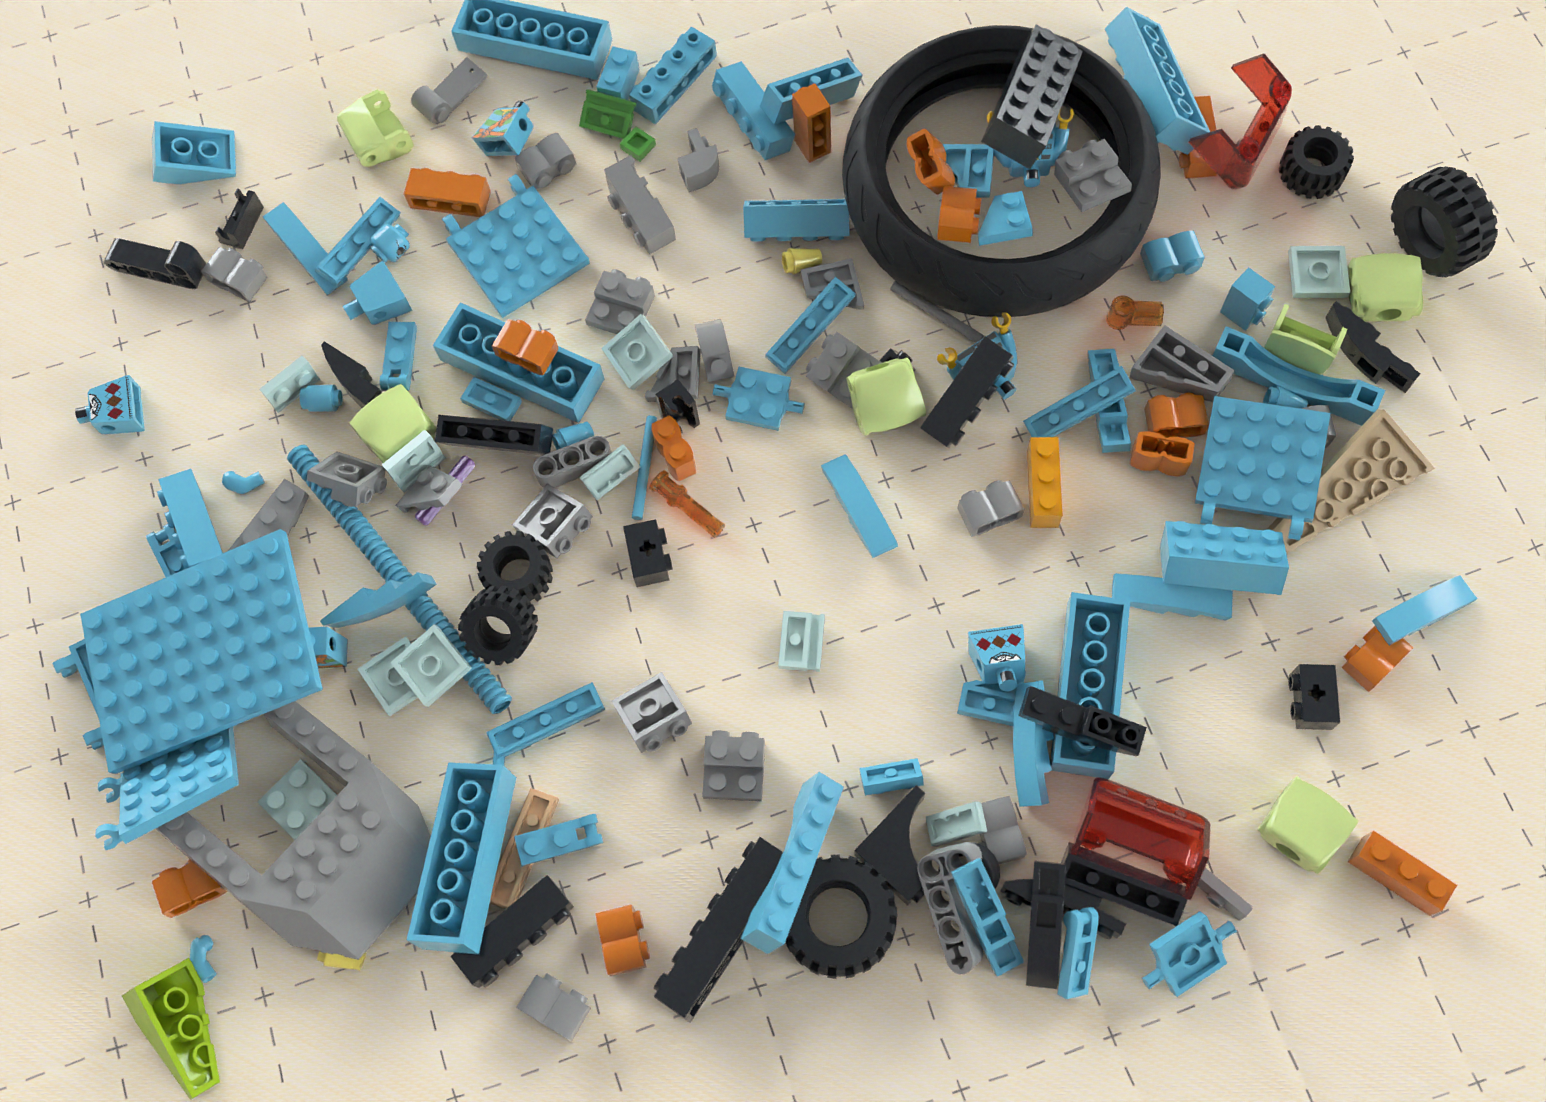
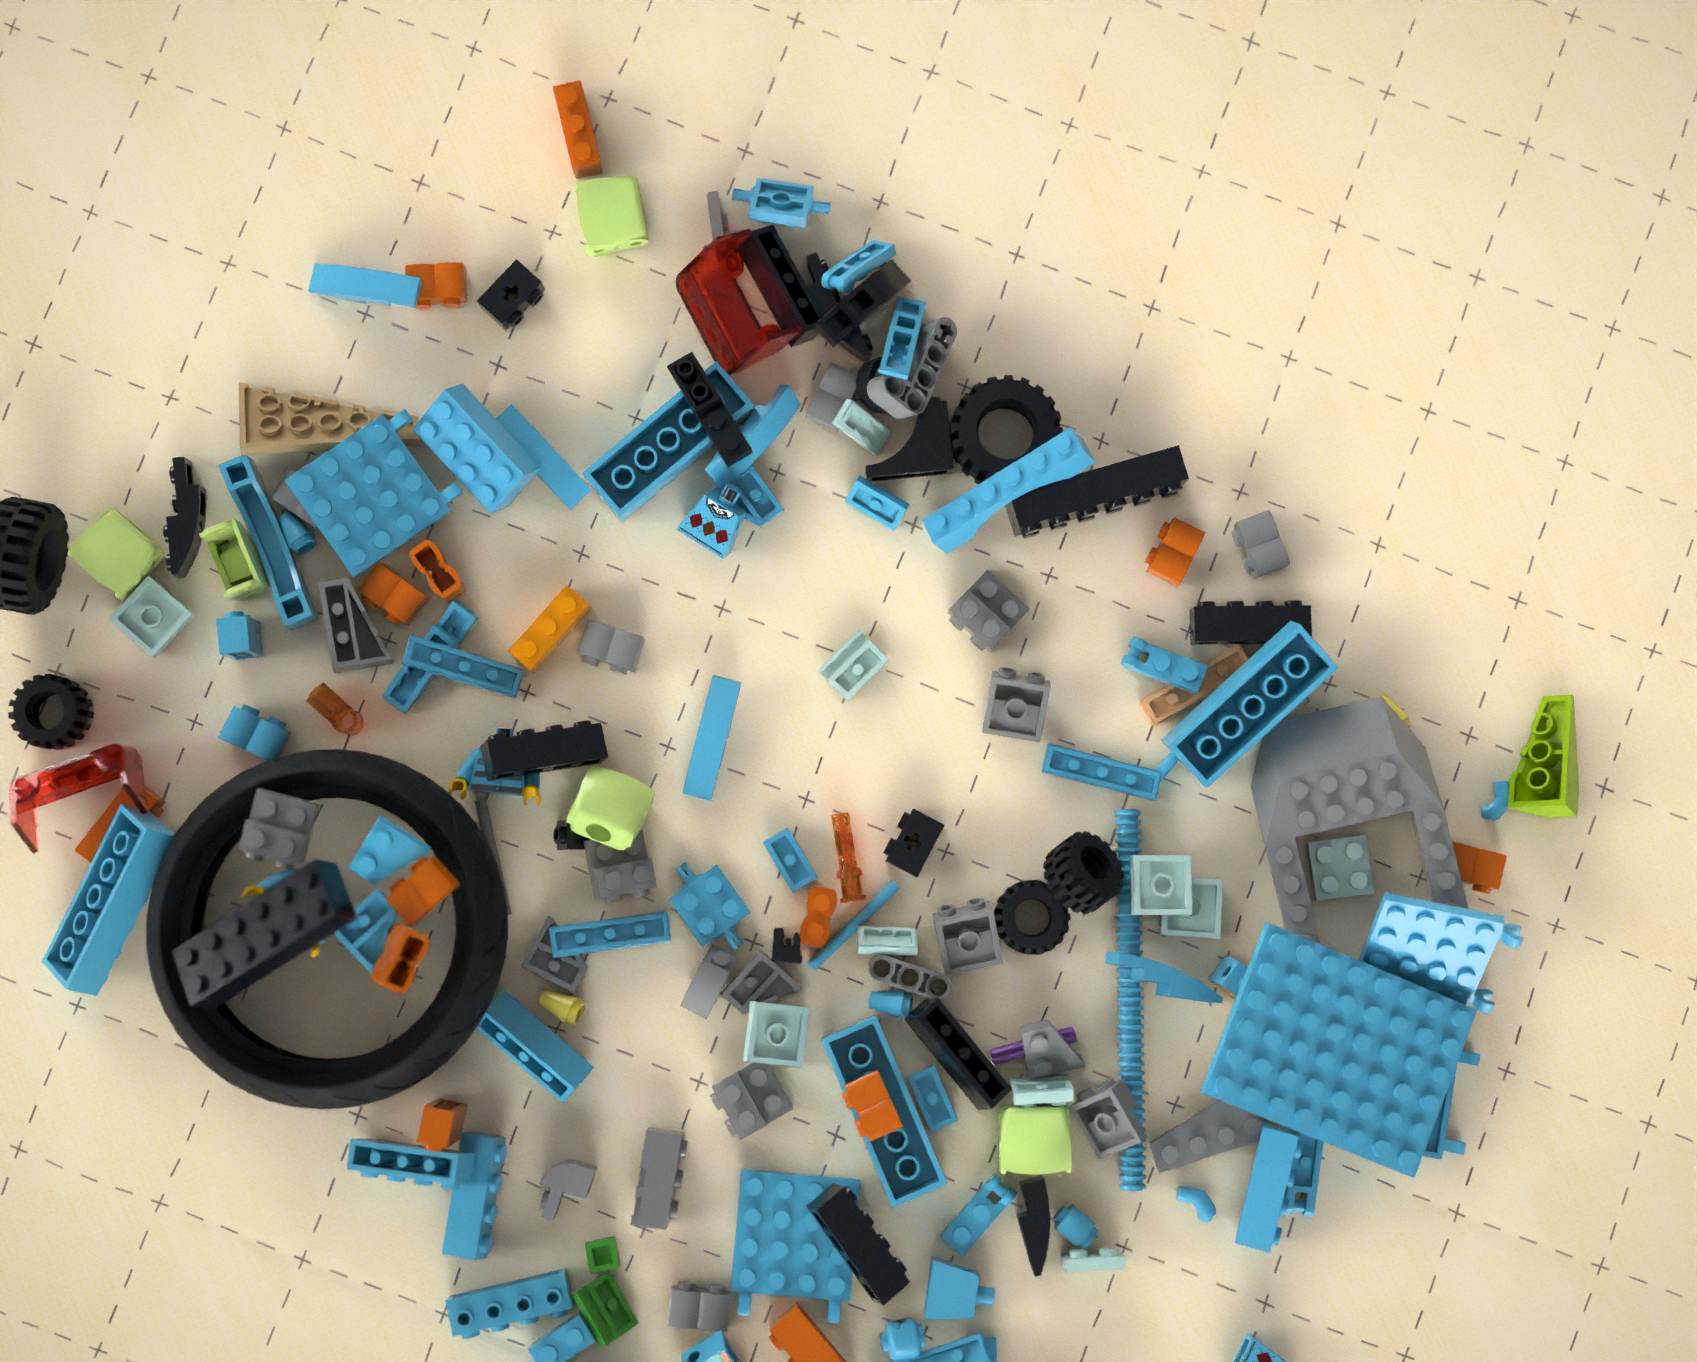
camera: 155 degrees left, 15 degrees up
none -> medium azure plate [763,827,818,893]
none -> black brick [806,1183,910,1306]

